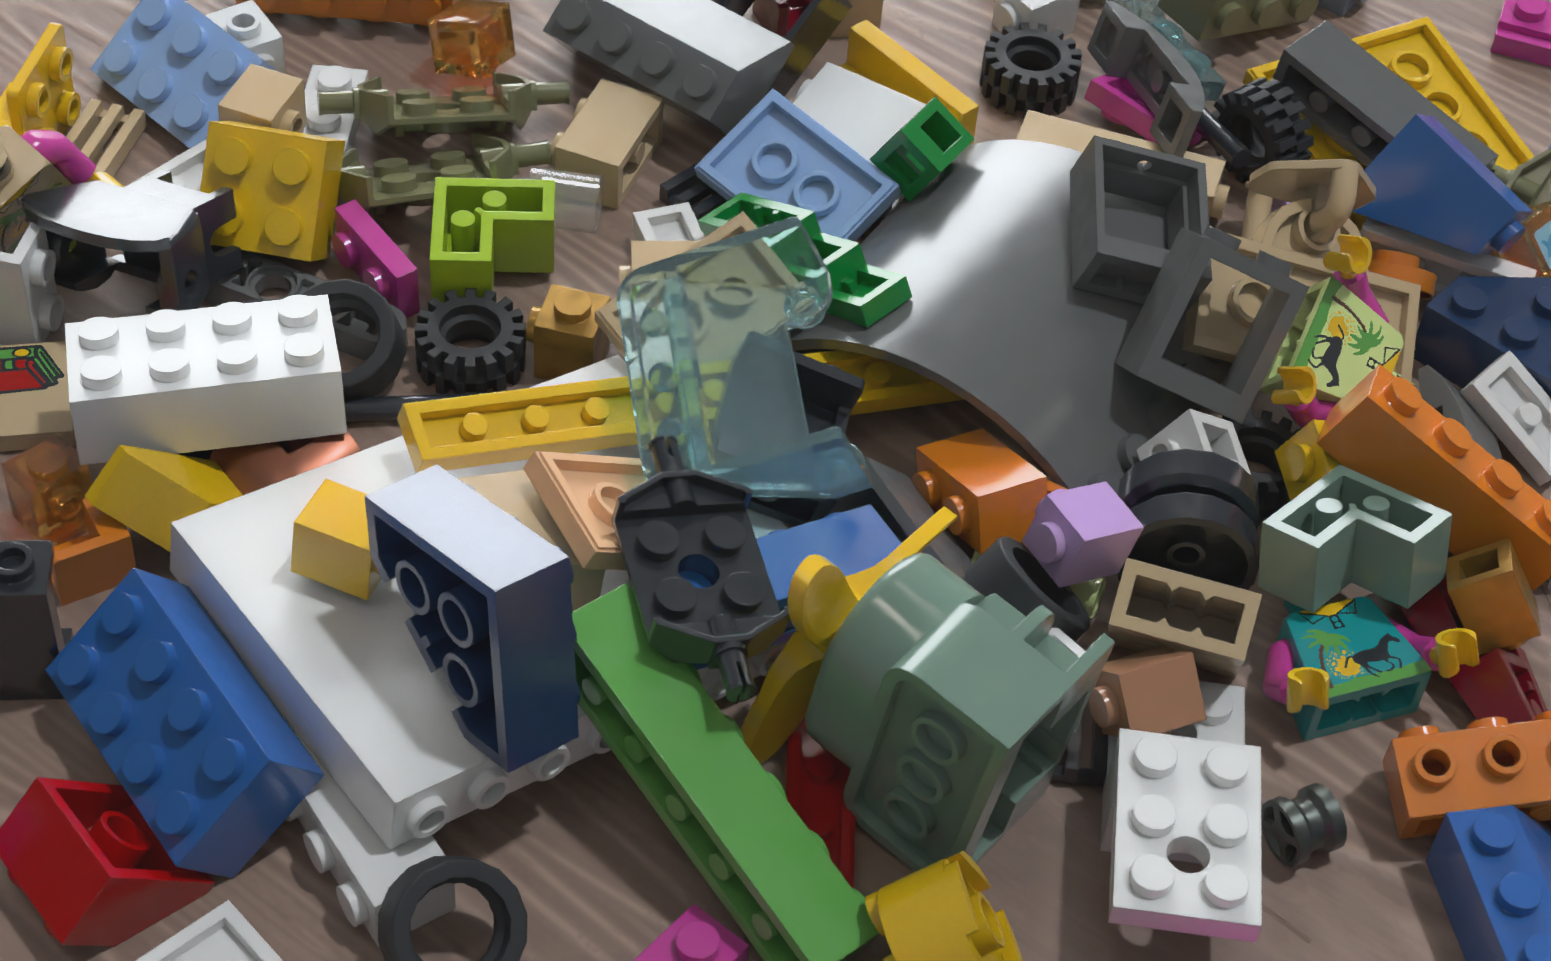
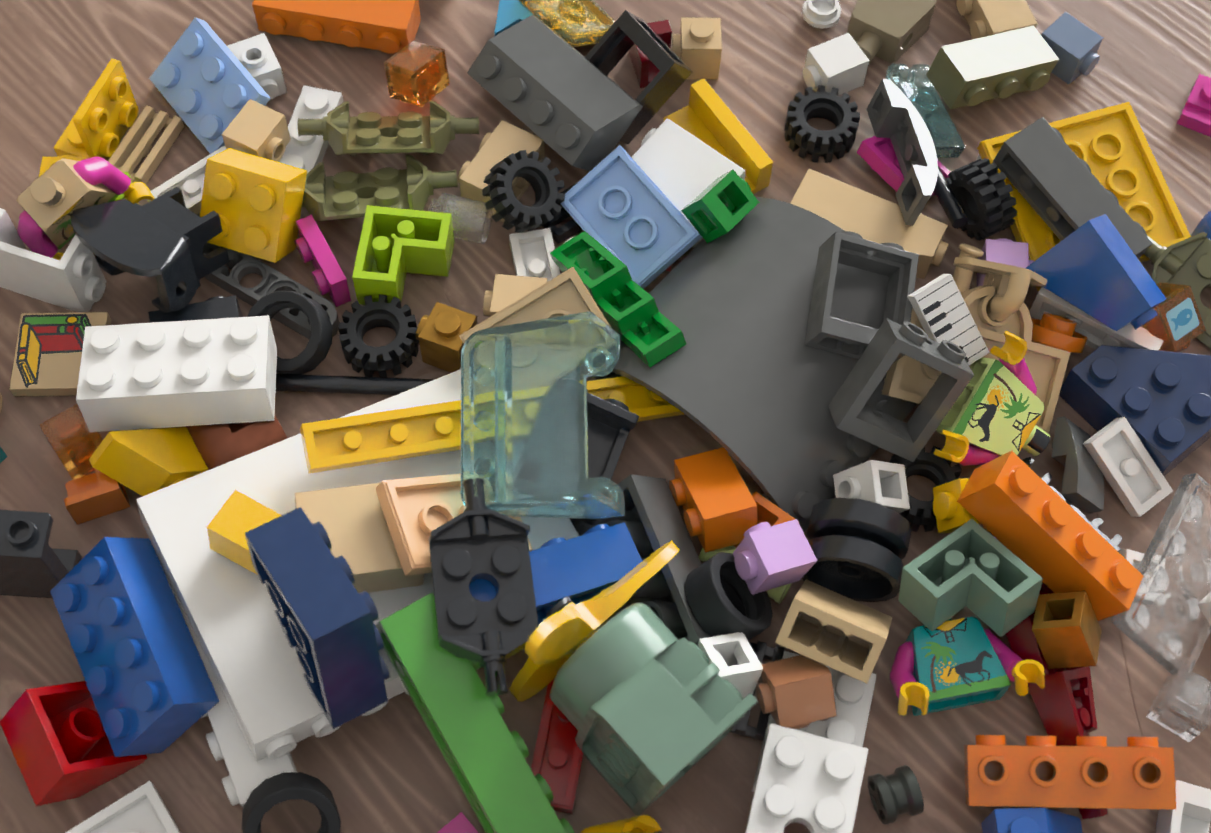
camera: 10 degrees right, 15 degrees up
none -> black tyre [482,150,565,233]
none -> white tile [907,274,990,365]

